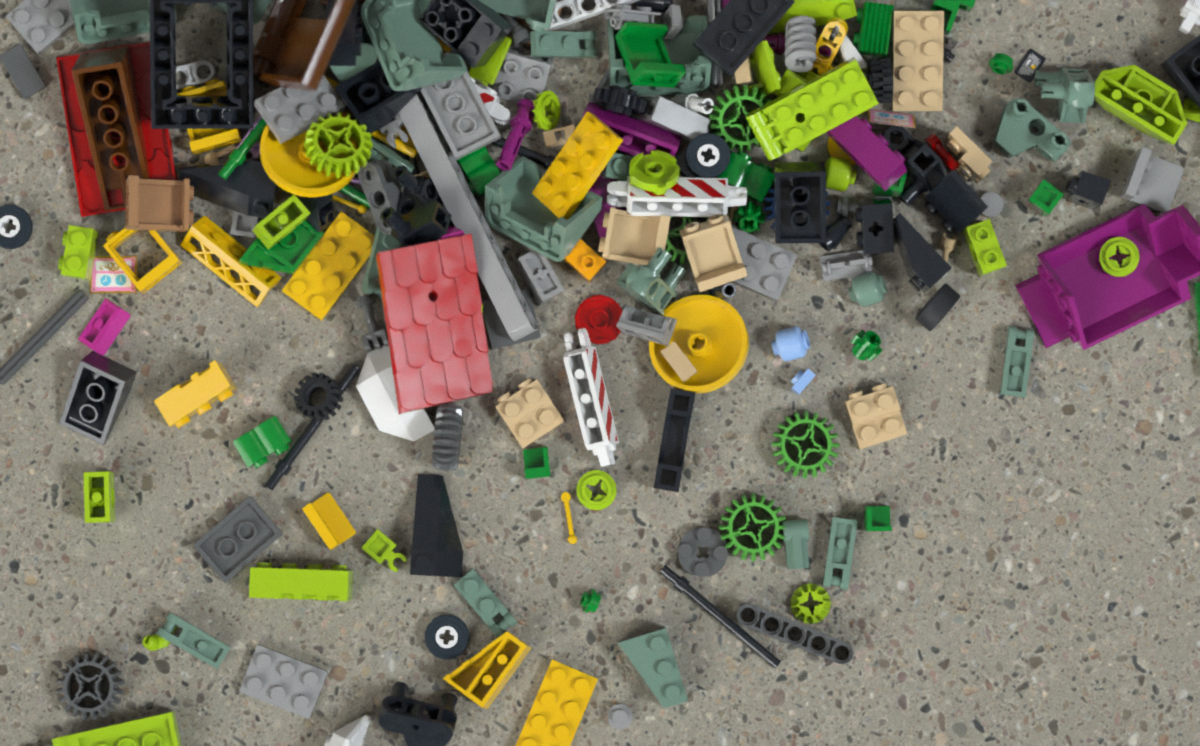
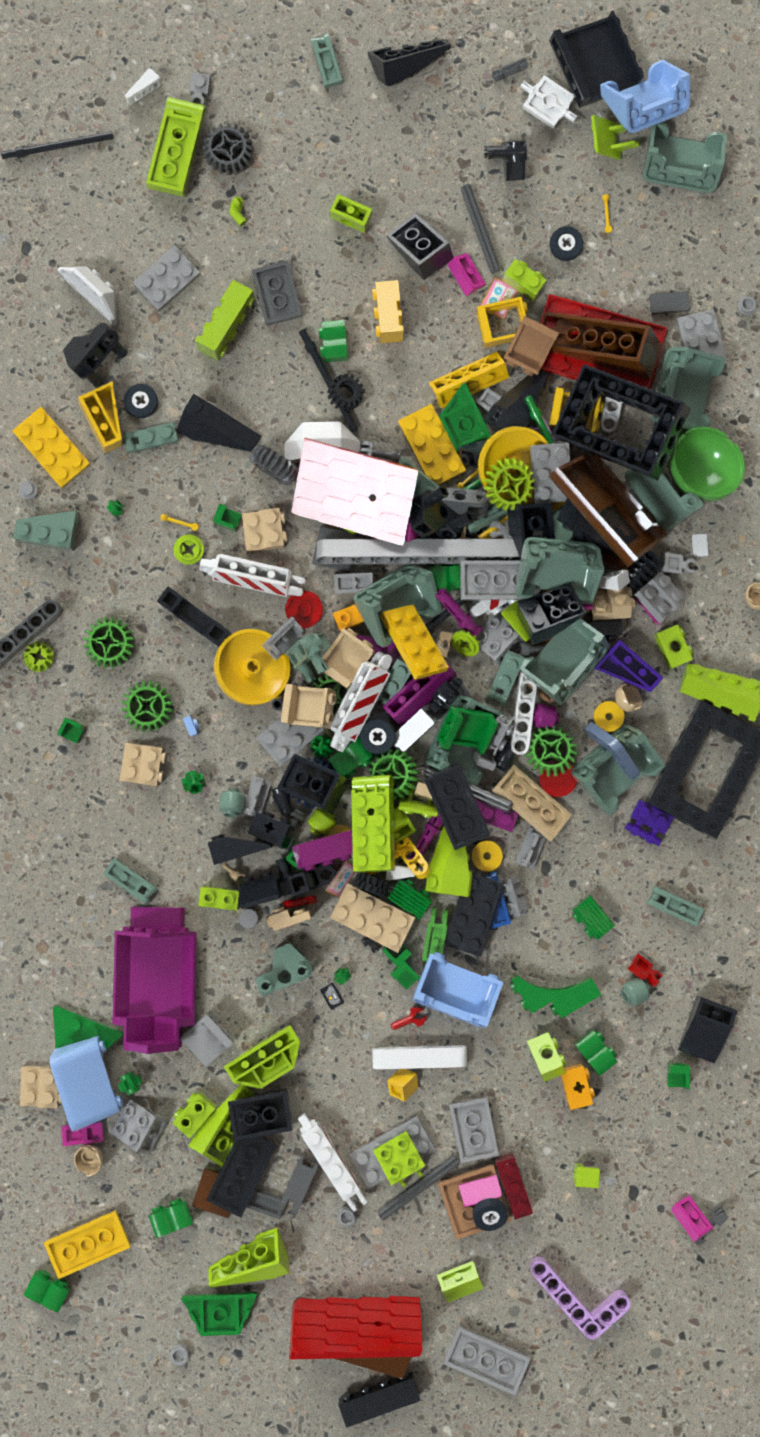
camera: 115 degrees right, 0 degrees up
sand green plate [156,612,231,669] -> none
tan hand [204,144,236,166] -> none
lime brick [253,194,310,250] -> none
yellow panel [302,493,356,550] -> none
lime plate [362,529,408,572] -> none
lime plate [629,150,680,195] -> none
black bar [659,565,781,669] -> none
tan window [660,341,698,382] -> none
white axle [671,94,714,114] -> none
dark grey plate [678,527,728,577] -> none
light blue head [772,326,810,361] -> none
sand green piece [782,519,809,569] -> none
light grey piece [785,16,817,72] -> none
sand green plate [822,517,858,590] -> none
black tyre [915,283,960,331] -> none
green panel [1028,180,1064,217] -> none
sand green piece [1034,67,1095,123] -> none
black brick [1065,170,1111,210] -> none
lime gear [1099,237,1139,277] -> none

